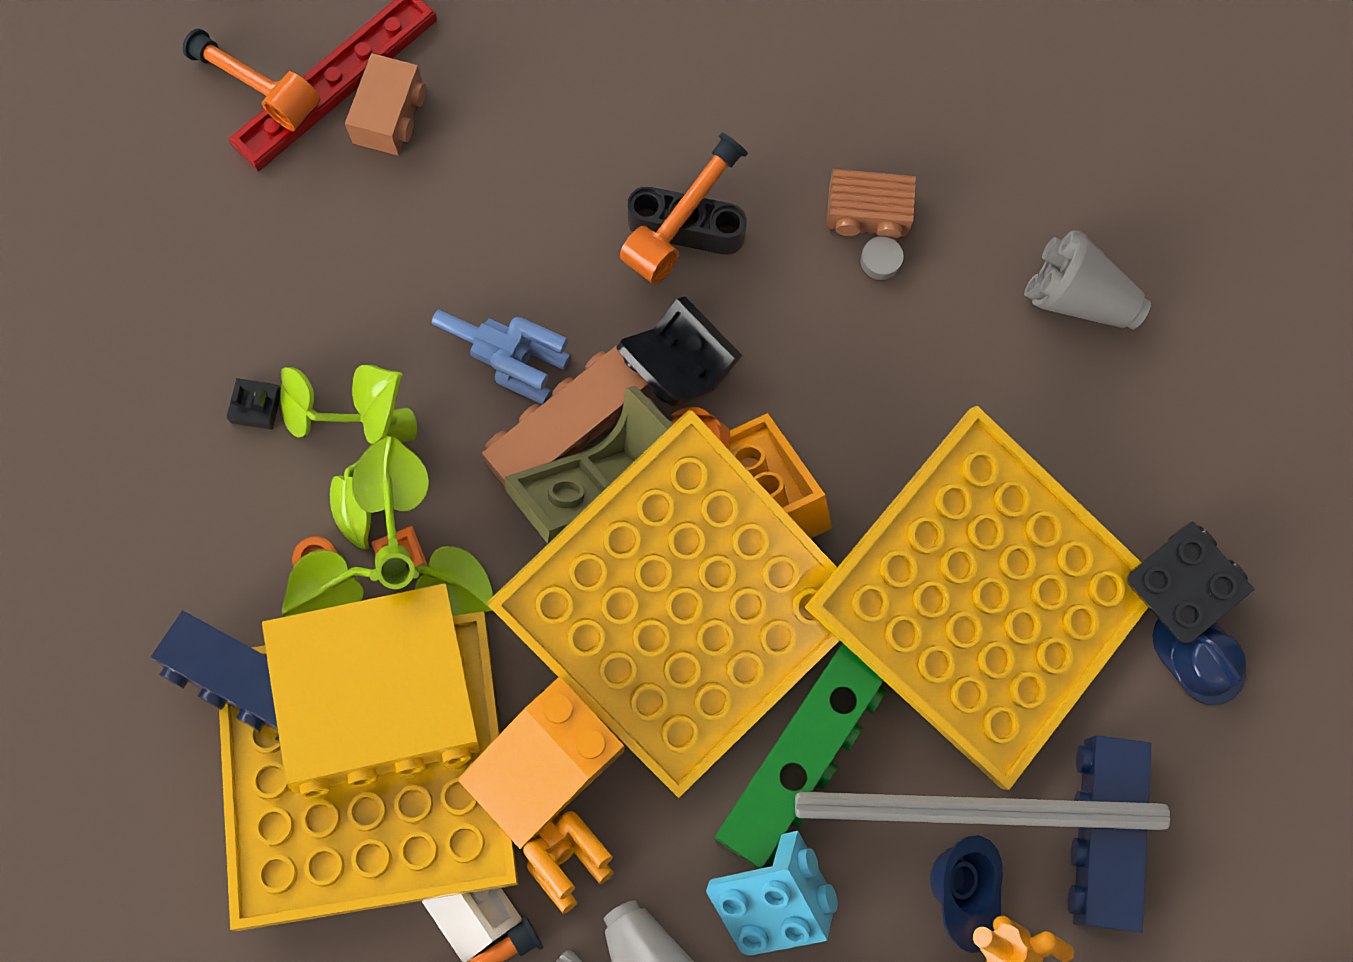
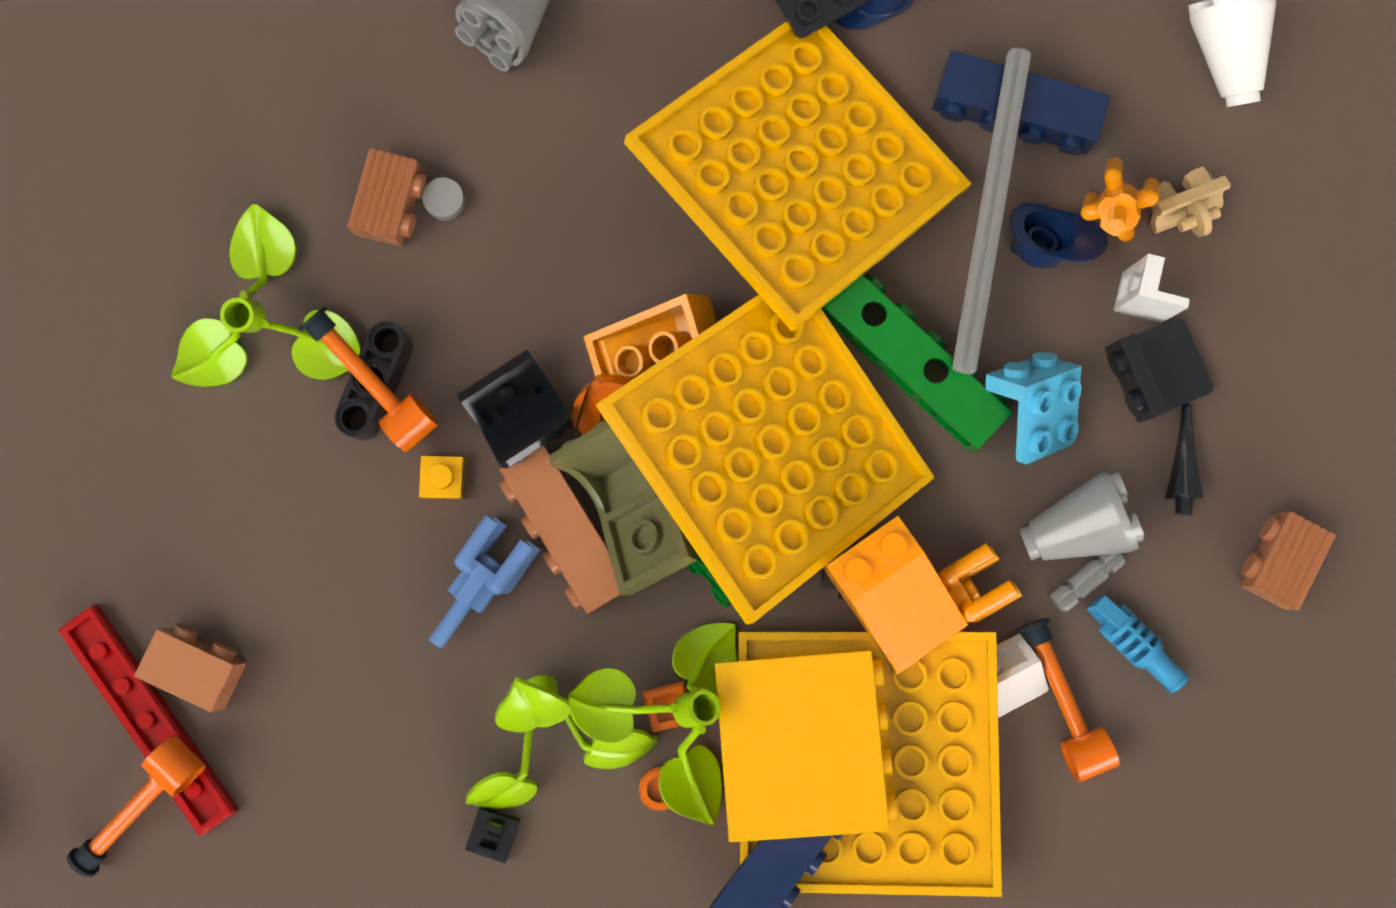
camera: 80 degrees left, 10 degrees up
none -> lime plant [171,204,361,387]
none -> yellow plate [419,456,465,499]

